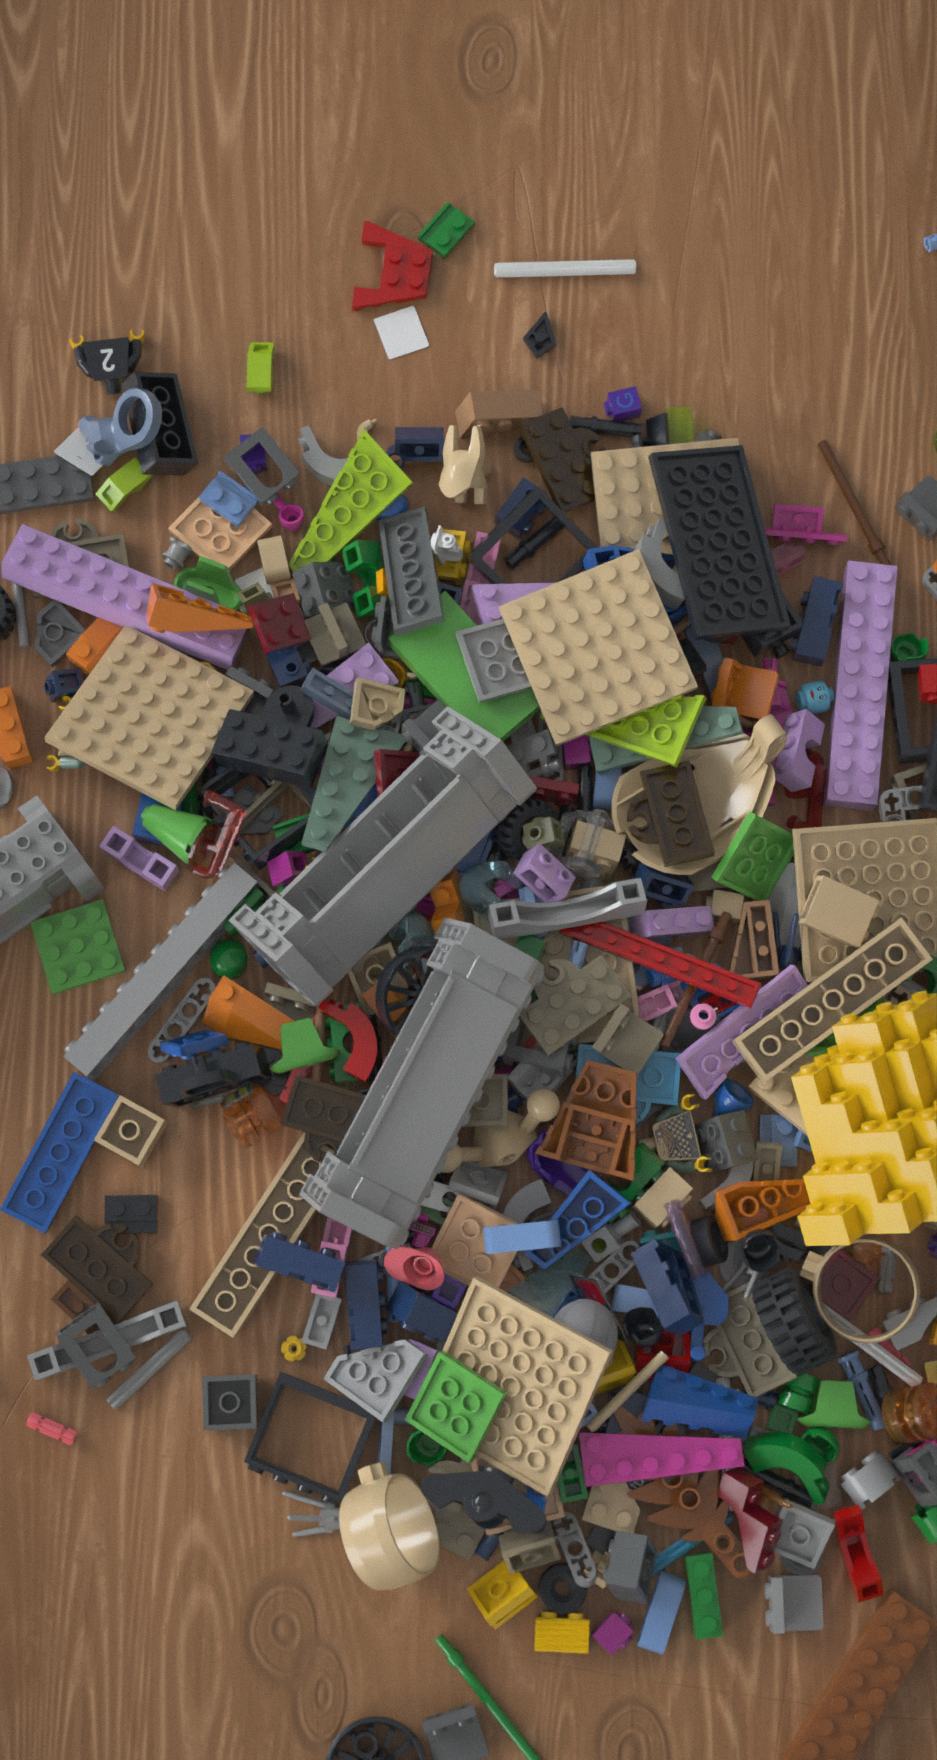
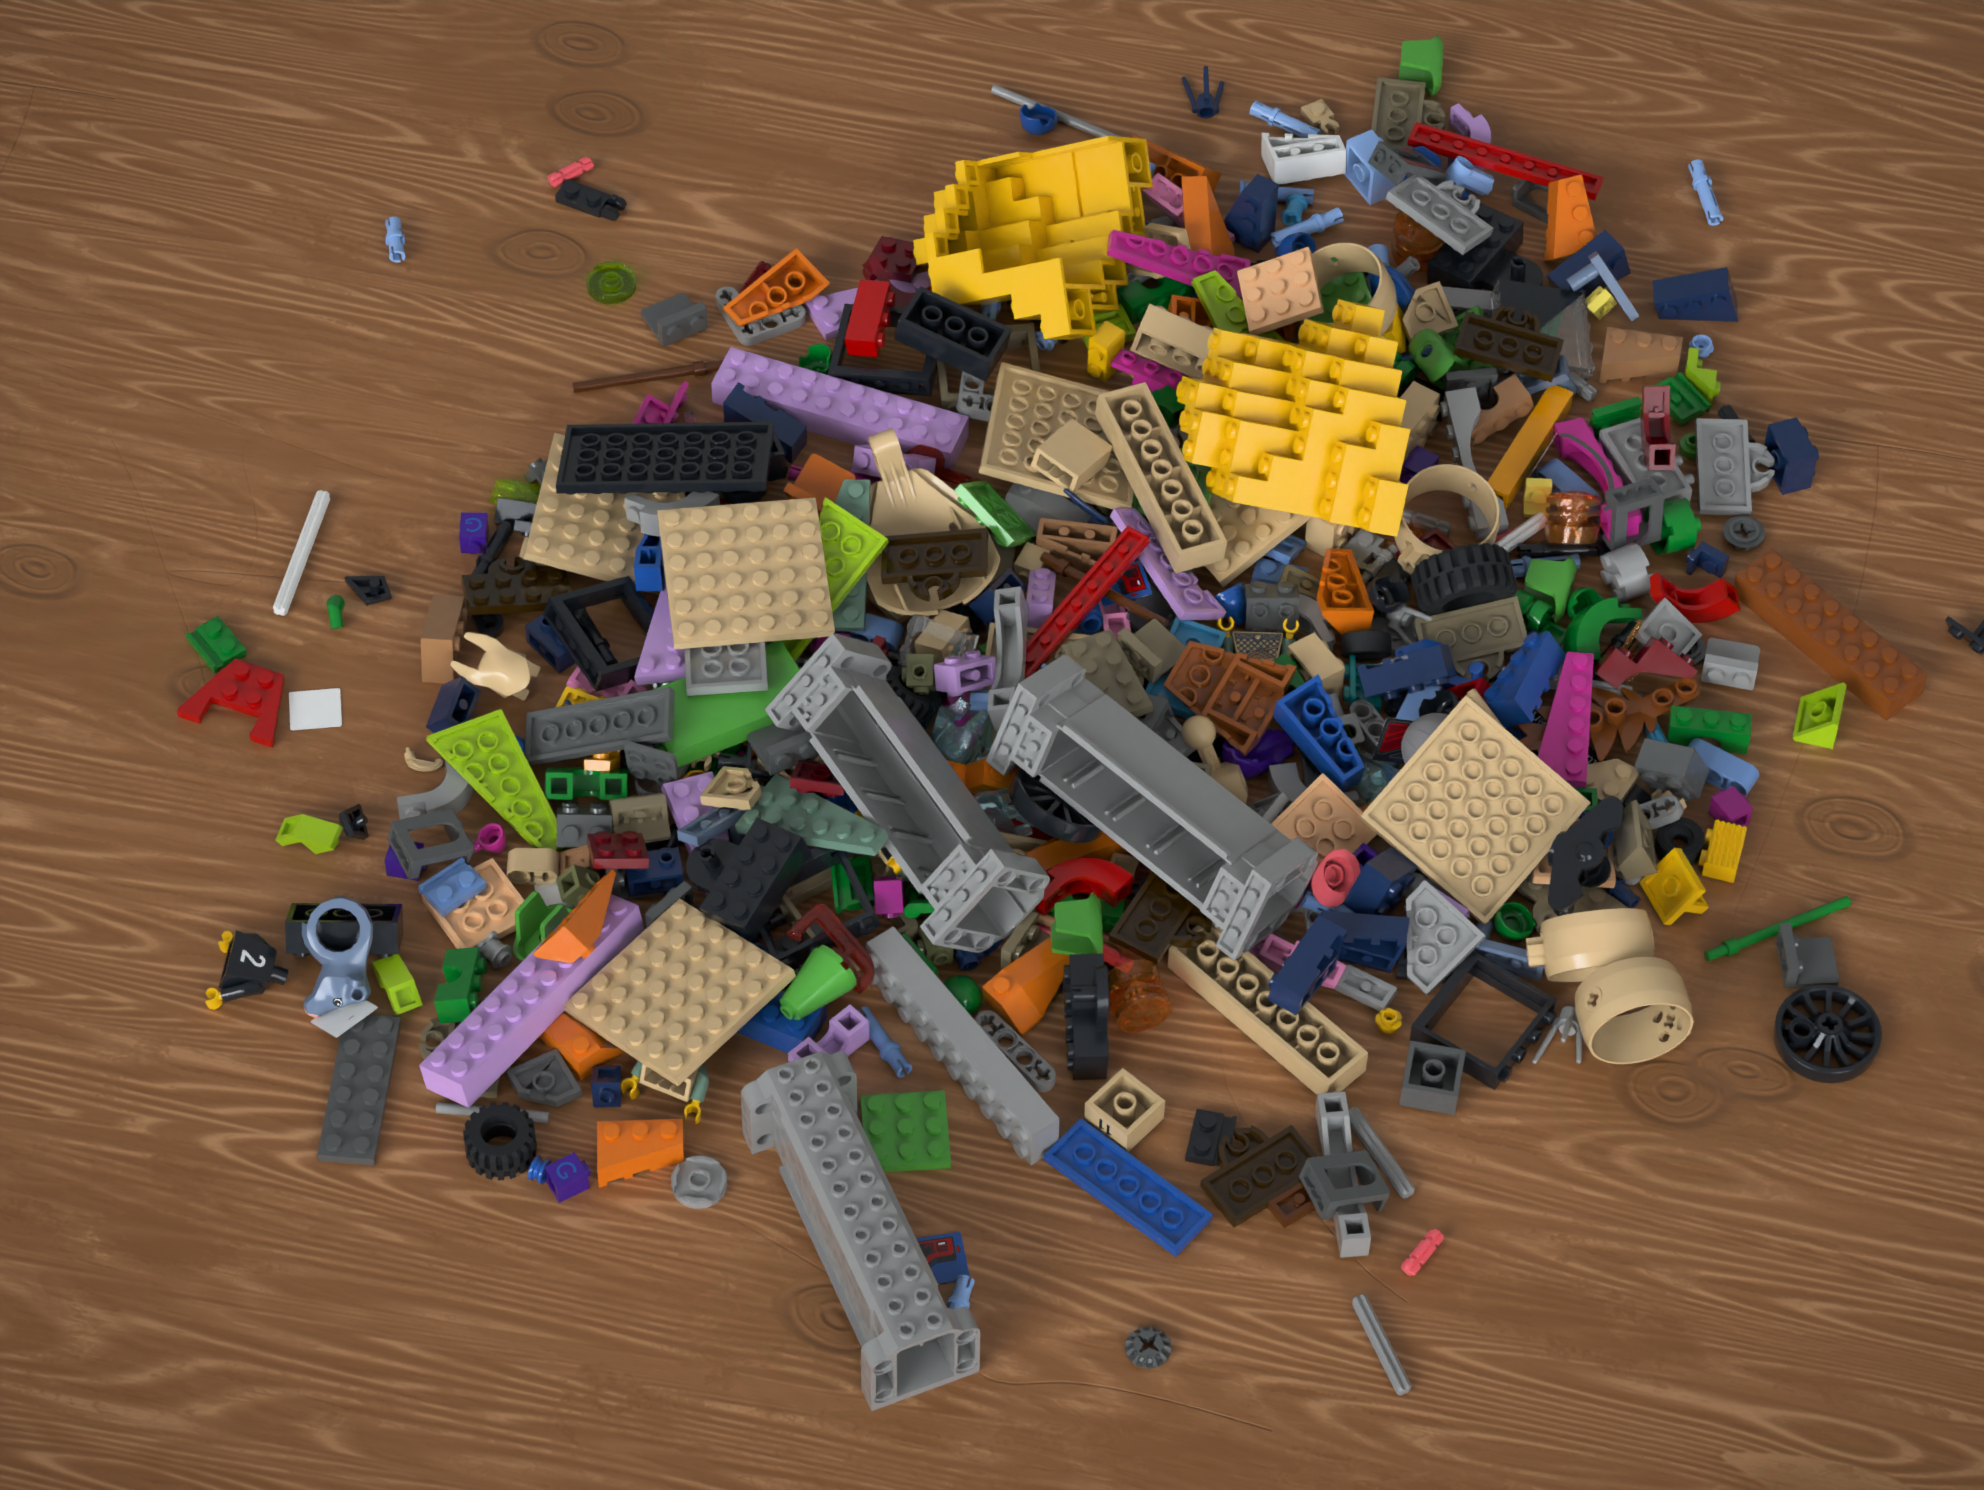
camera: 75 degrees left, 25 degrees down
blue plate [160,1030,228,1060] -> none
clear light blue piece [190,1082,253,1109] -> none
bright green plate [405,1350,507,1463] -> none
white hinge [431,525,463,566] -> none
medium blue beam [483,1220,561,1254] -> none
clear purple pin [664,1199,707,1279] -> none
bright pink plate [690,1004,716,1030] -> none
medium azure head [795,680,834,714] -> none
none -> green arm [326,594,345,630]
none -> black piece [339,804,369,840]
none -> green arch [434,947,487,1024]
none -> medium blue pin [857,1006,912,1078]
none -> tan cylinder [1575,957,1695,1064]
none -> dark blue bracket [1686,541,1729,578]
none -> lime slope [1792,682,1847,749]

